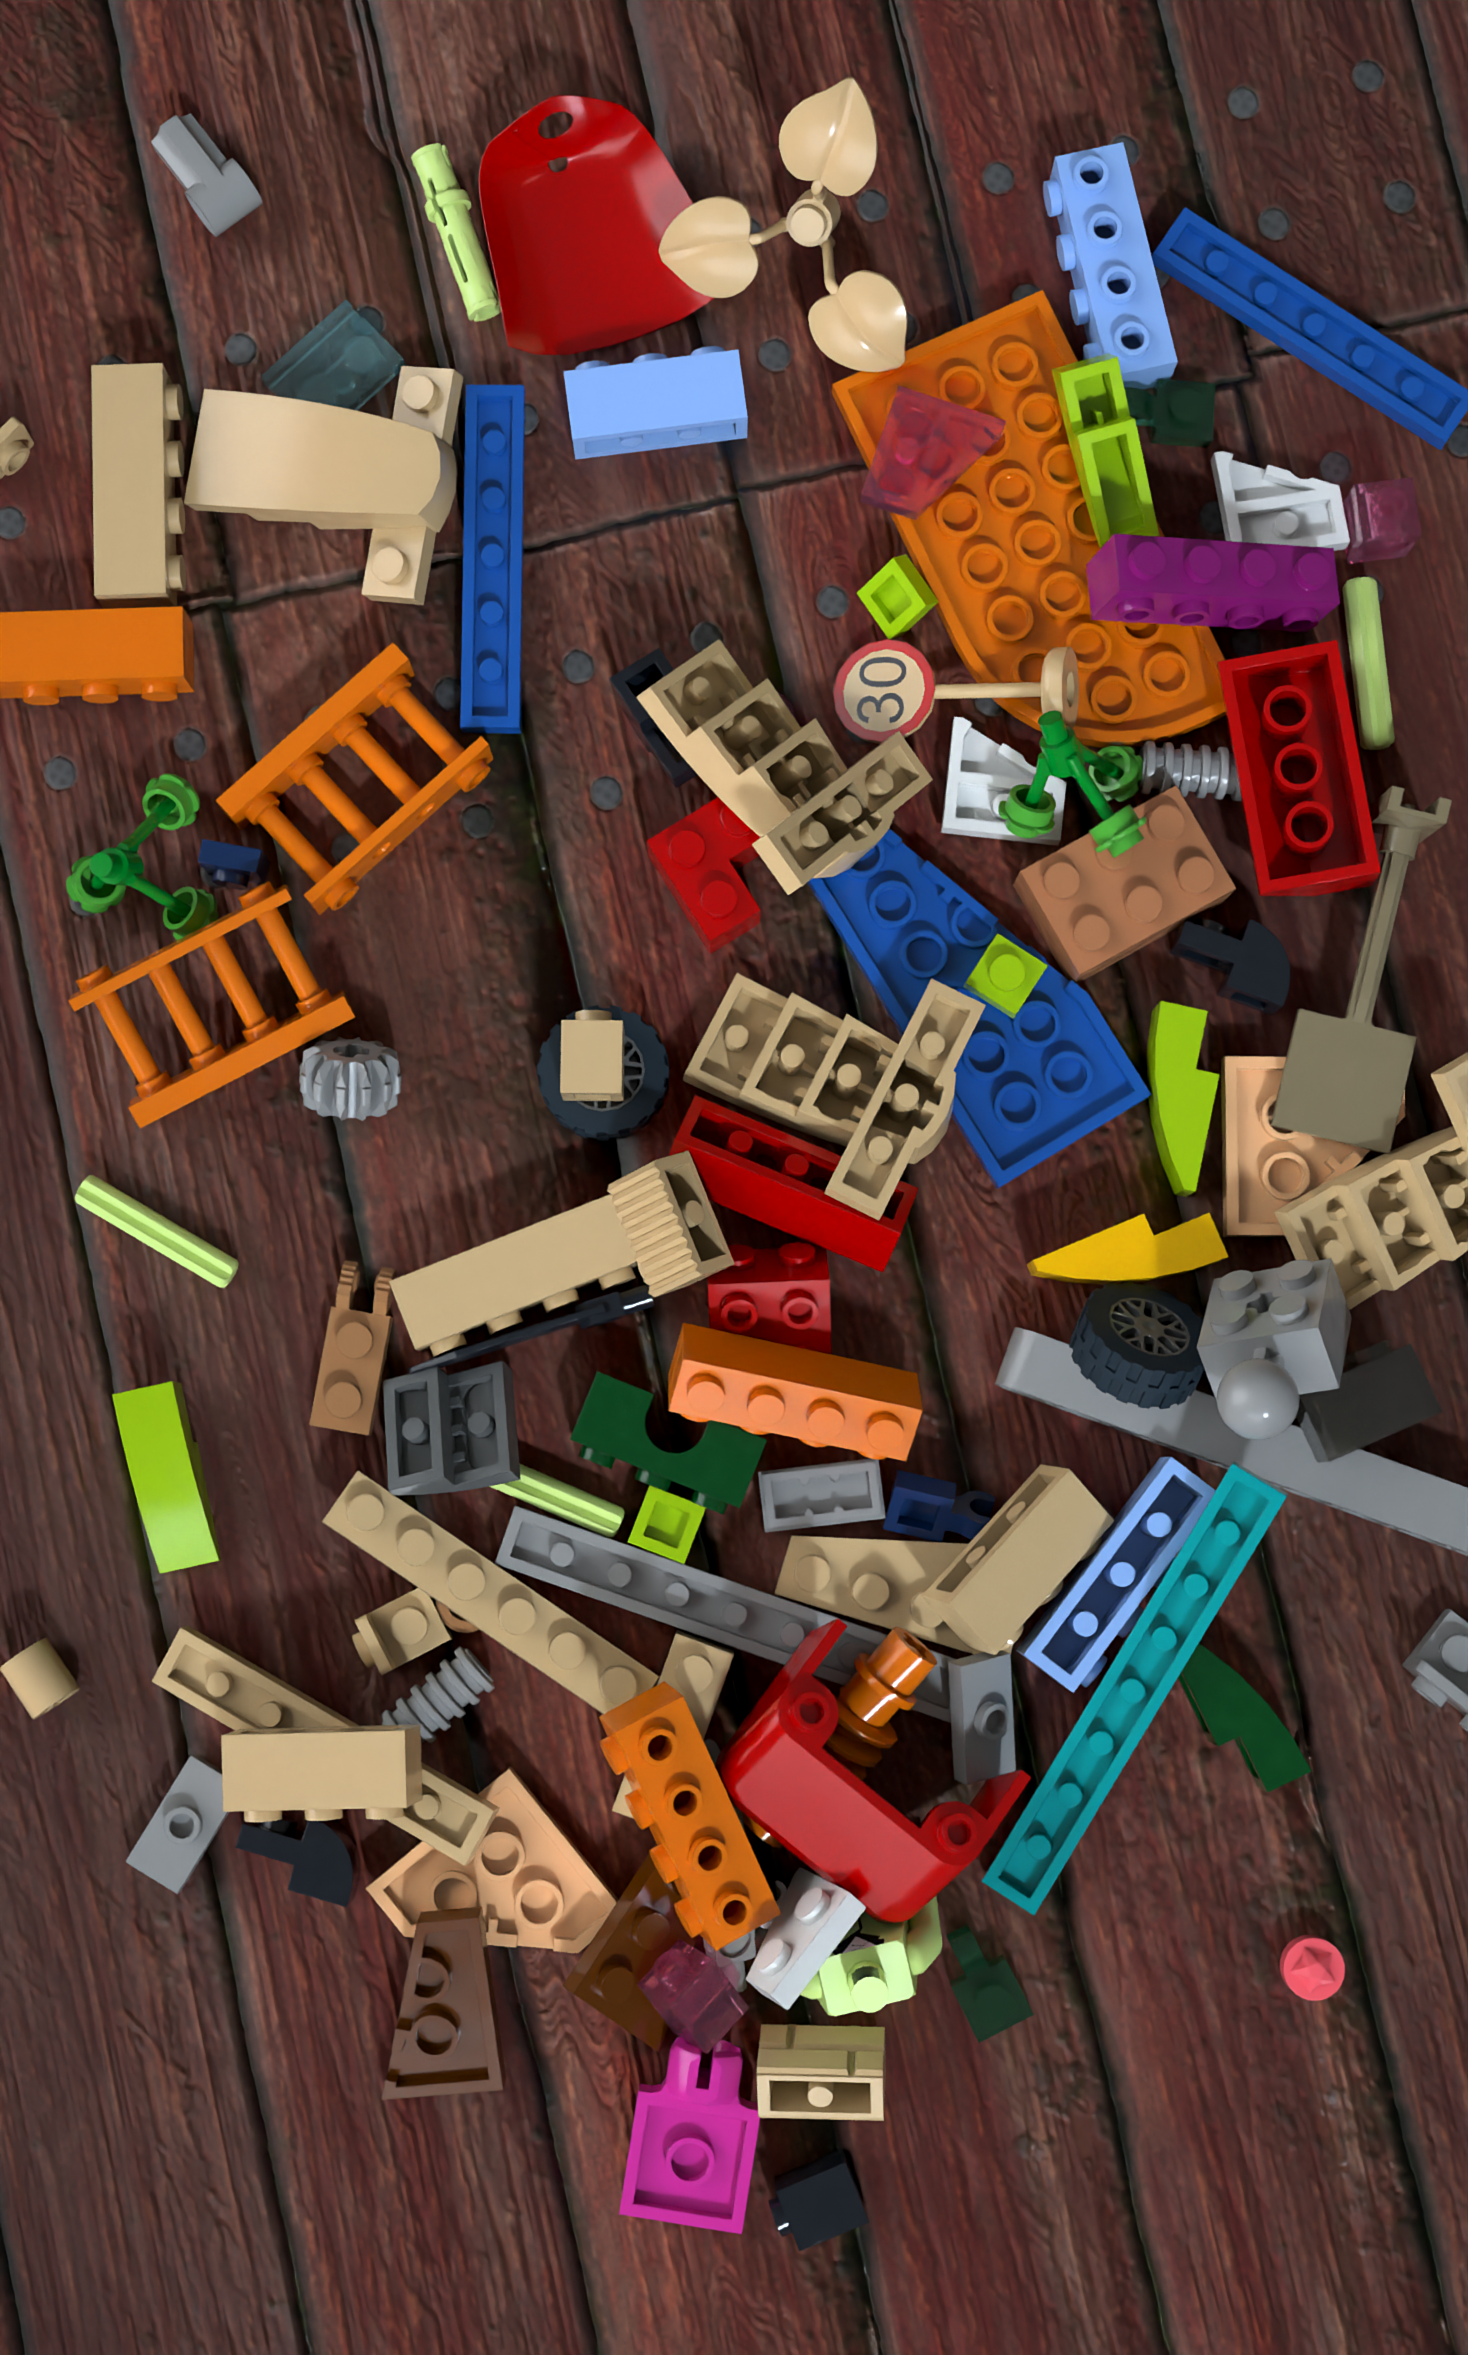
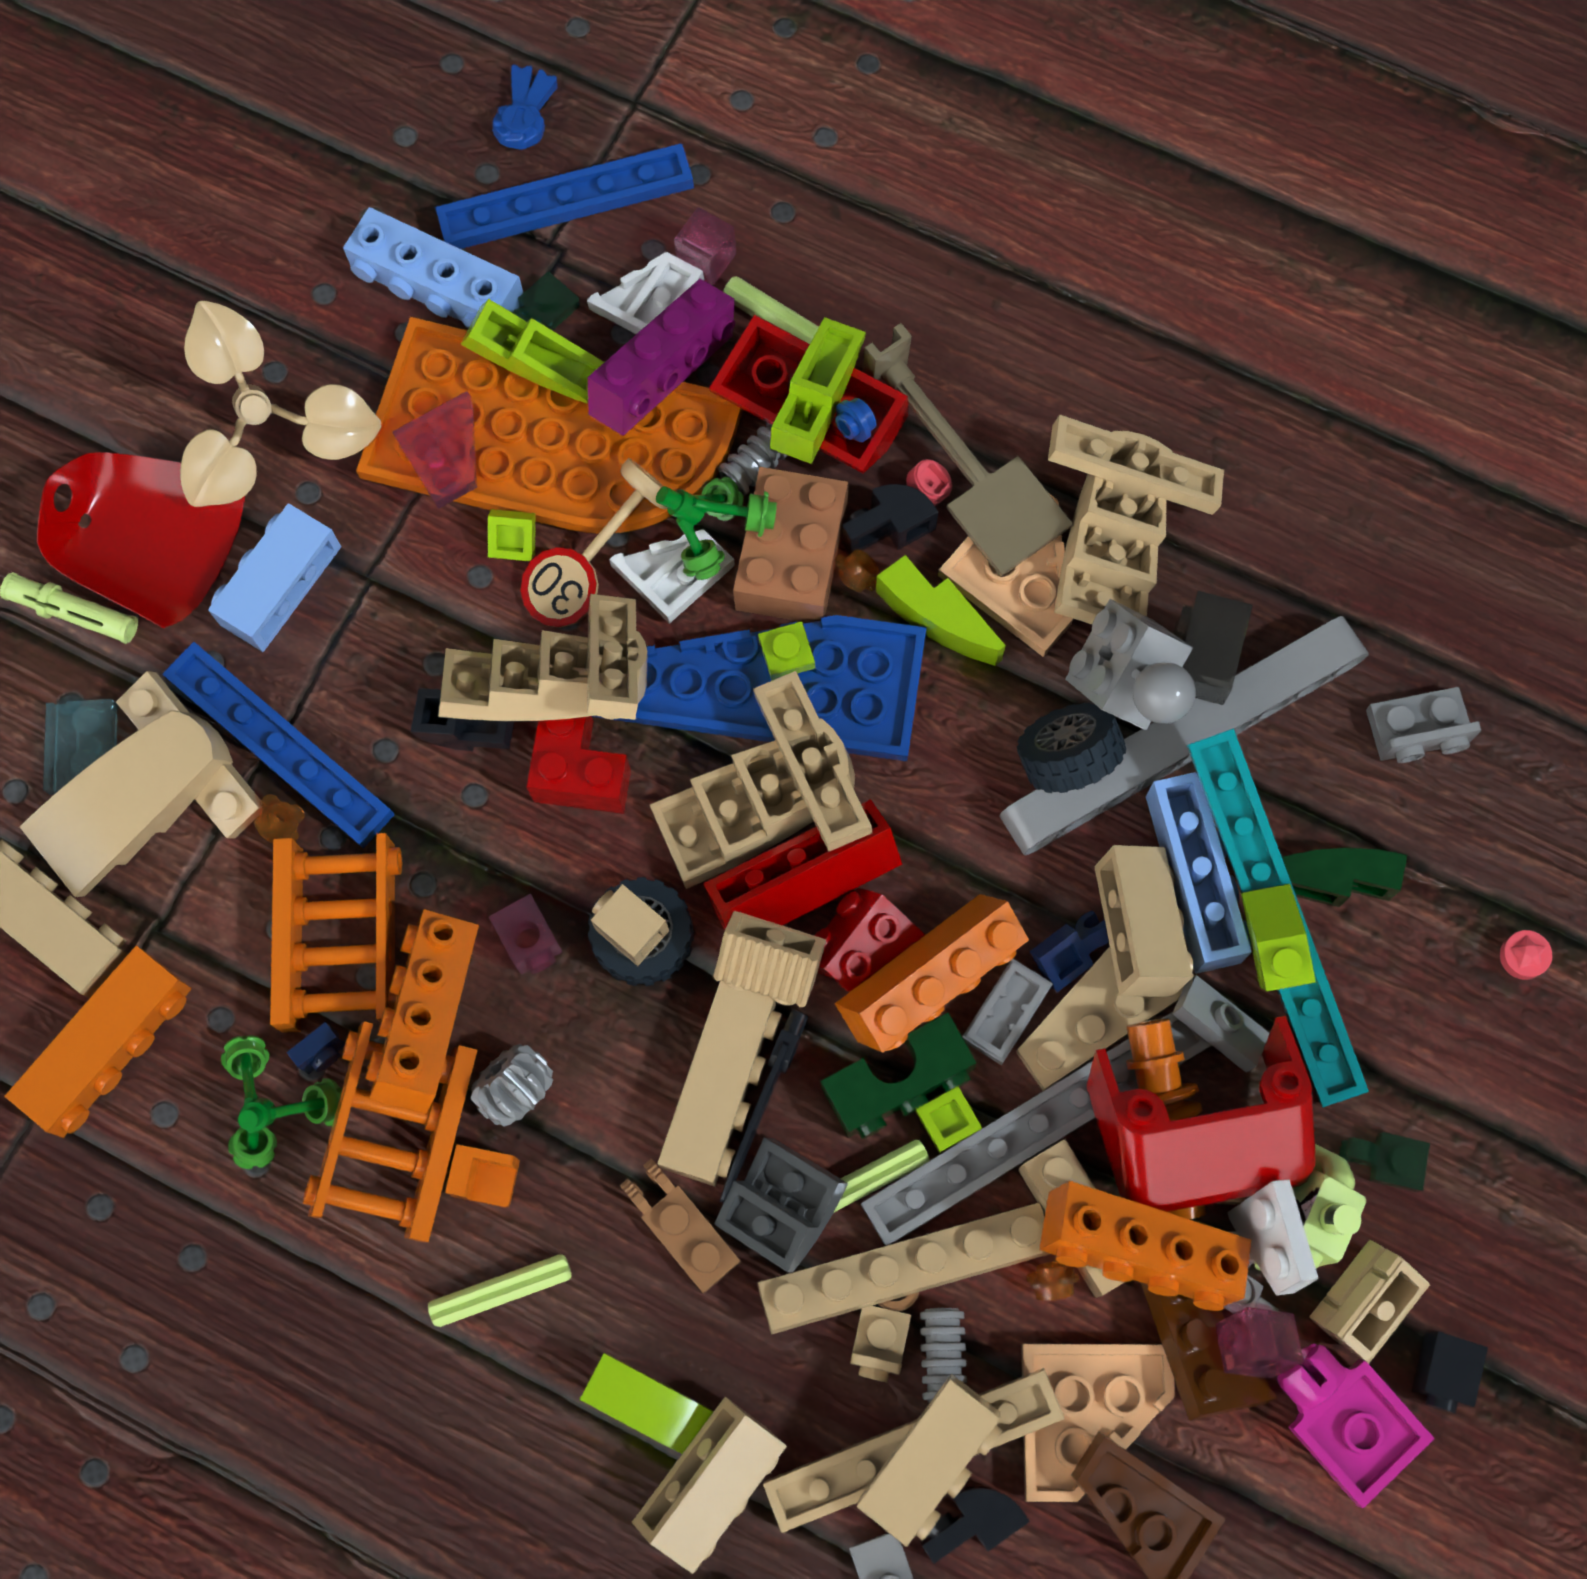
camera: 45 degrees left, 10 degrees down
yellow slope [1027,1213,1229,1285] -> none
none -> clear orange plate [254,794,305,843]
none -> orange brick [365,909,479,1114]
none -> orange panel [445,1144,520,1208]
none -> clear pink brick [489,894,562,974]
none -> blue piece [492,64,557,150]
none -> tan brick [632,1396,787,1574]
none -> lime slope [770,317,866,464]
none -> clear orange plate [834,549,880,592]
none -> blue plate [835,398,877,442]
none -> coral tile [906,459,952,506]
none -> clear orange plate [1026,1262,1079,1301]
none -> lime slope [1241,884,1316,991]

